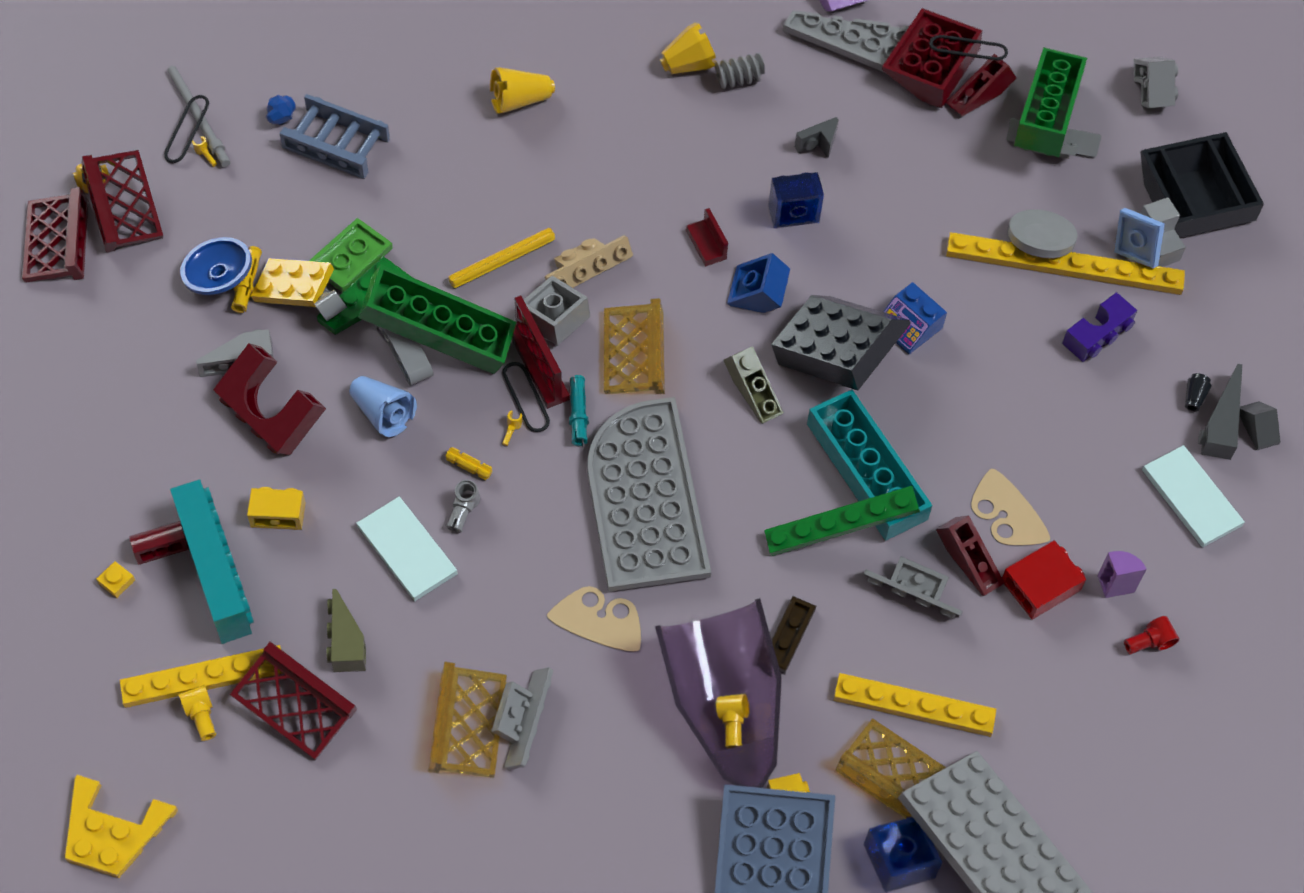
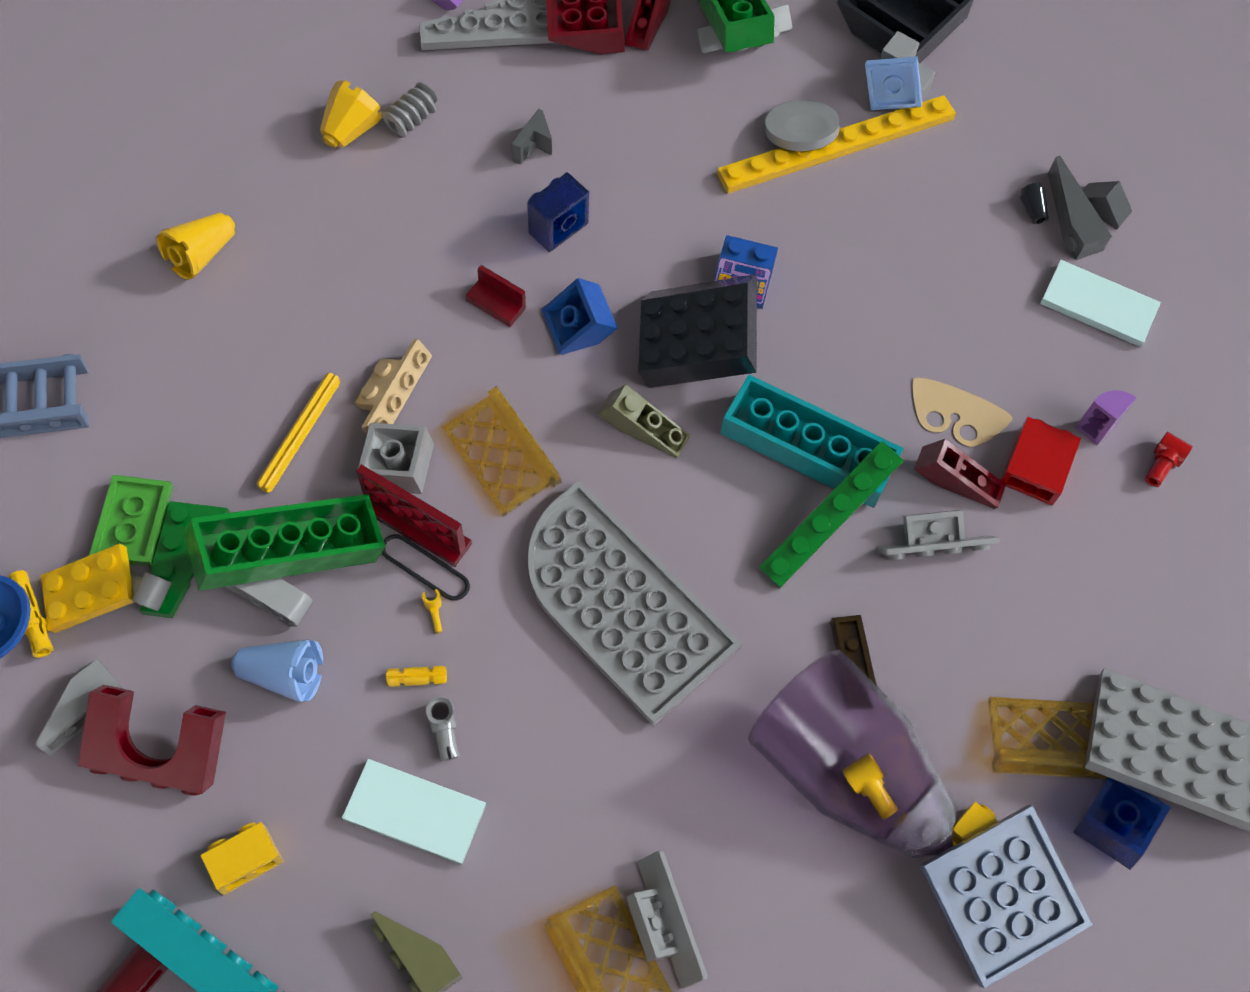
camera: 35 degrees left, 5 degrees up
tan piece [547,586,641,652] -> none
teal pin [569,375,589,446] -> none
yellow plate [833,673,997,737] -> none
dark purple arch [1062,292,1138,362] -> none

